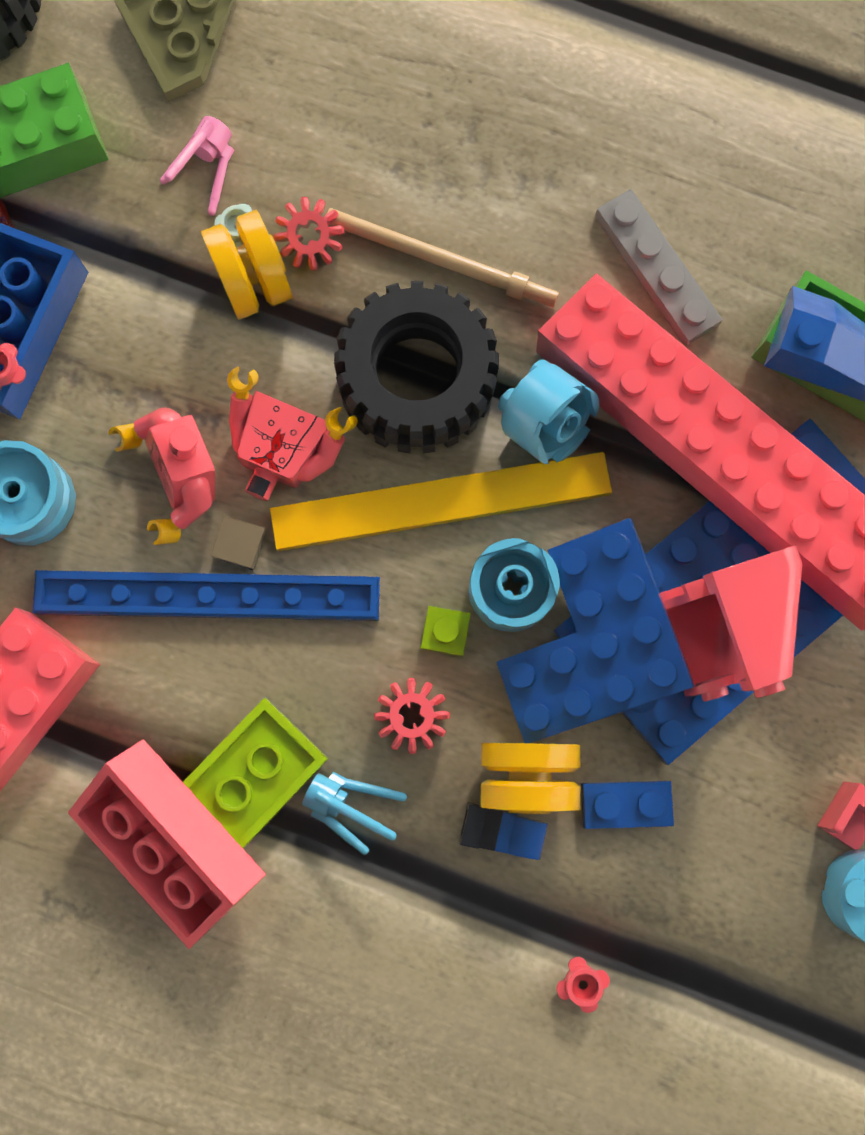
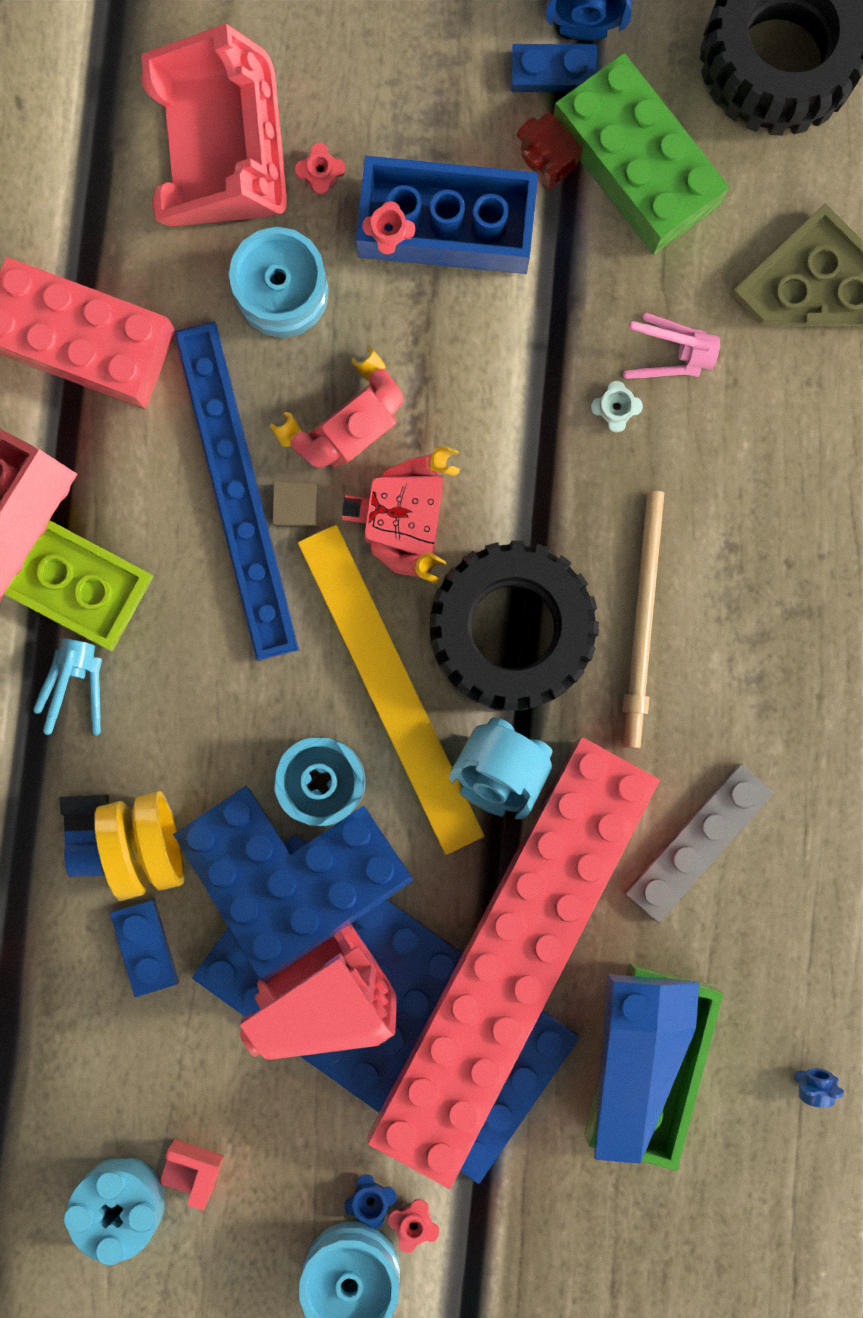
camera: 80 degrees right, 5 degrees up
yellow wheel [200,209,293,320] -> none
coral gear [273,197,345,271] -> none
coral gear [374,678,450,754] -> none
lime plate [421,606,471,657] -> none

